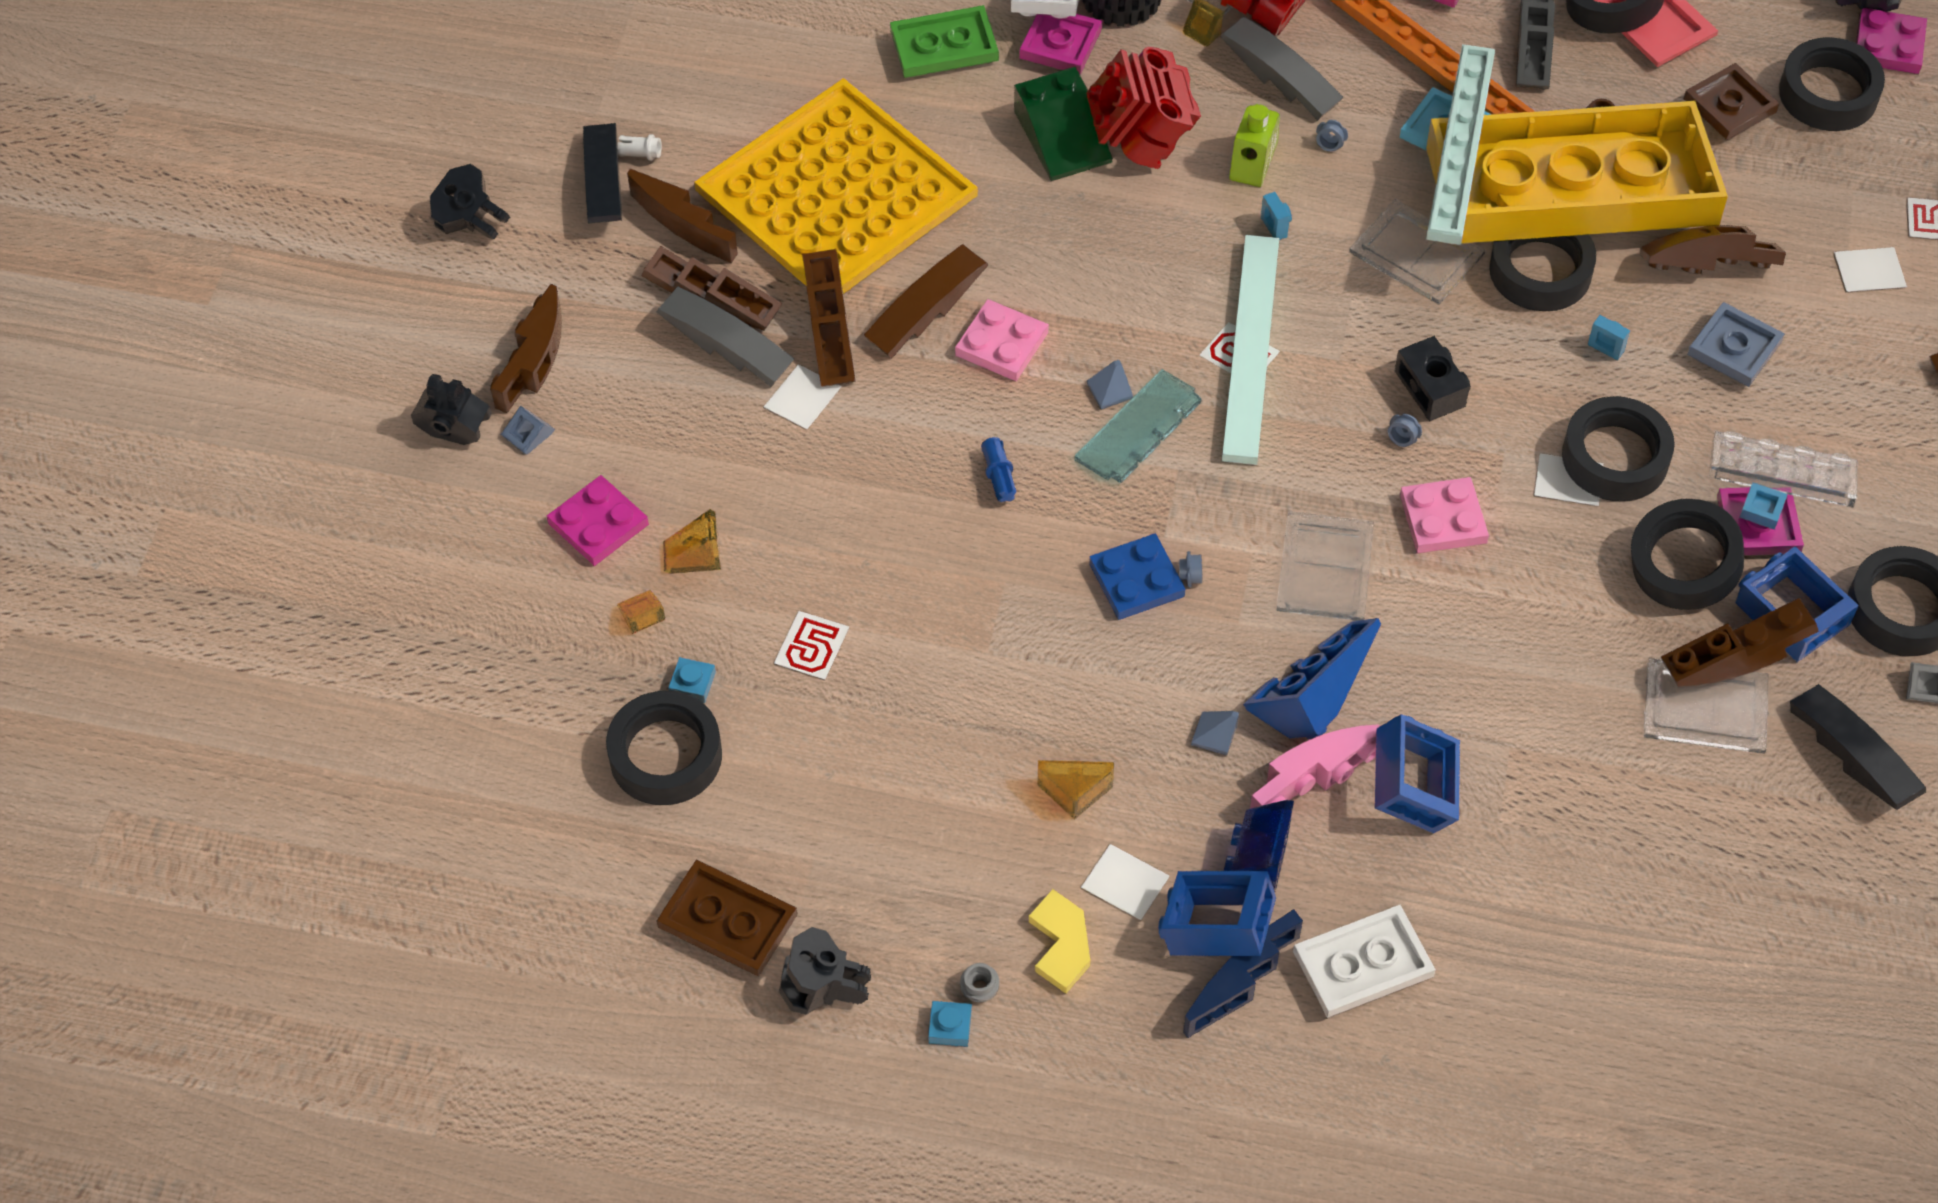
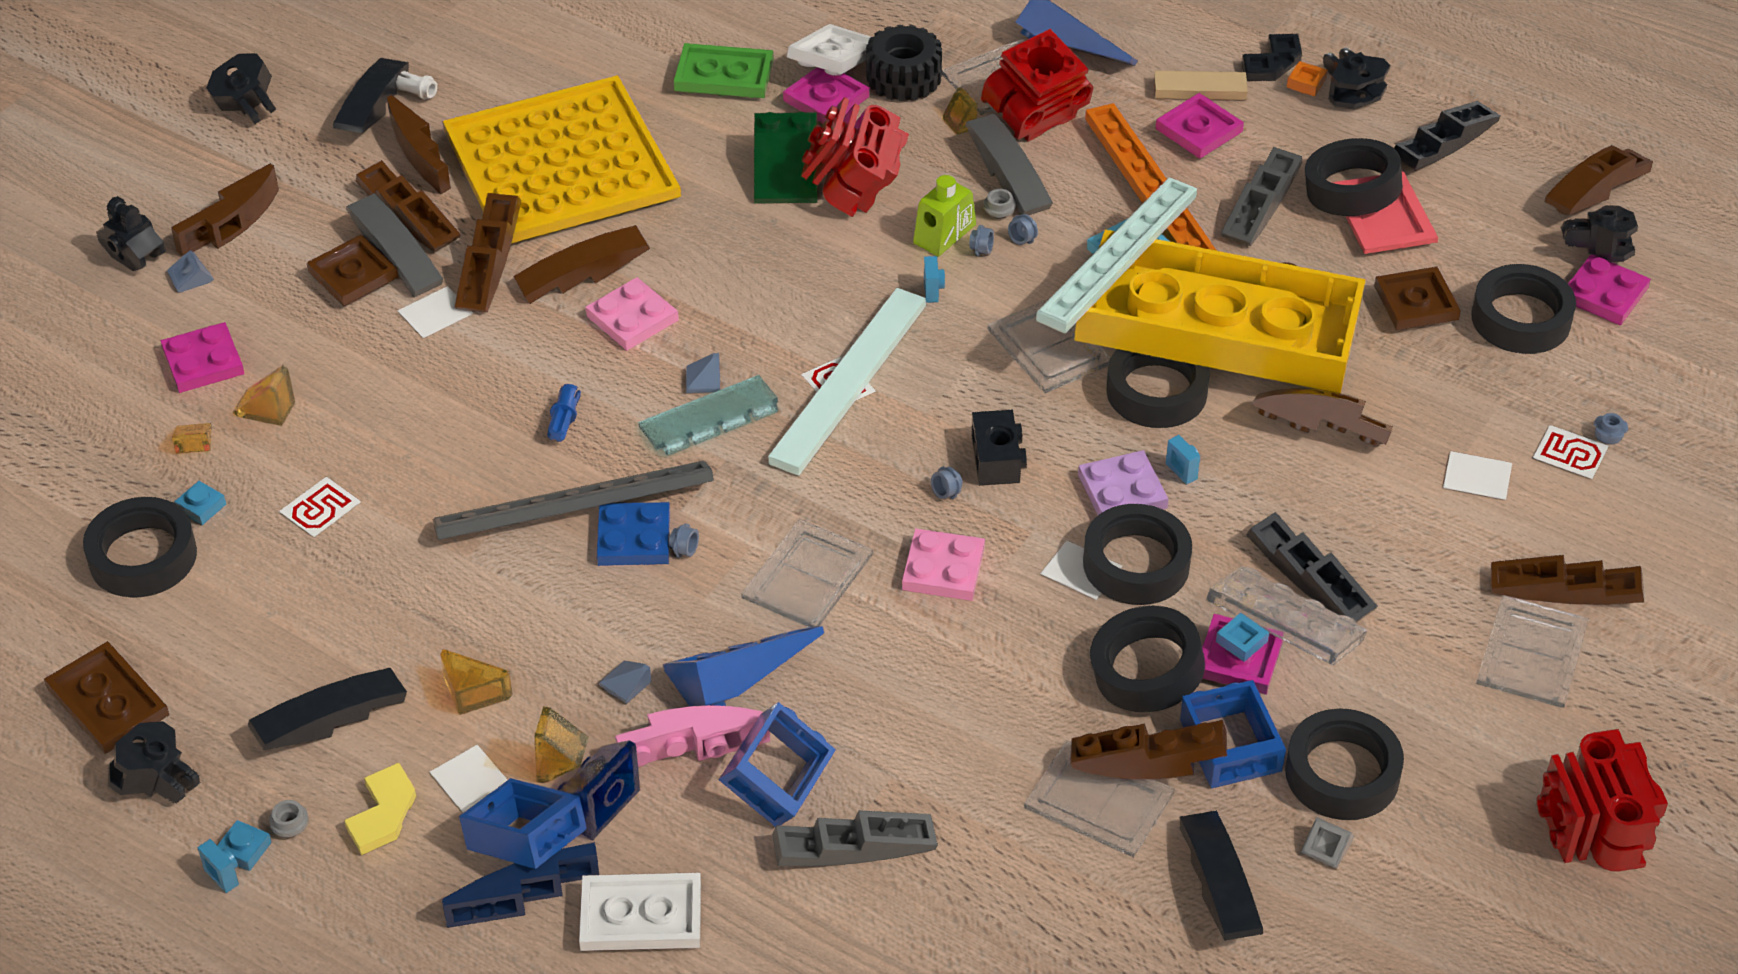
camera: 20 degrees right, 10 degrees down
sand blue plate [1687,302,1785,387] -> none
none -> dark azure plate [197,839,239,893]
none -> black slope [248,668,407,750]
none -> reddish brown plate [307,235,399,306]
none -> dark grey tile [433,460,714,540]
none -> clear yellow slope [534,706,589,783]
none -> dark grey slope [772,810,938,866]
none -> sand blue plate [969,225,994,256]
none -> light grey plate [984,189,1016,218]
none -> lavender plate [1078,450,1168,515]
none -> black slope [1246,512,1378,627]

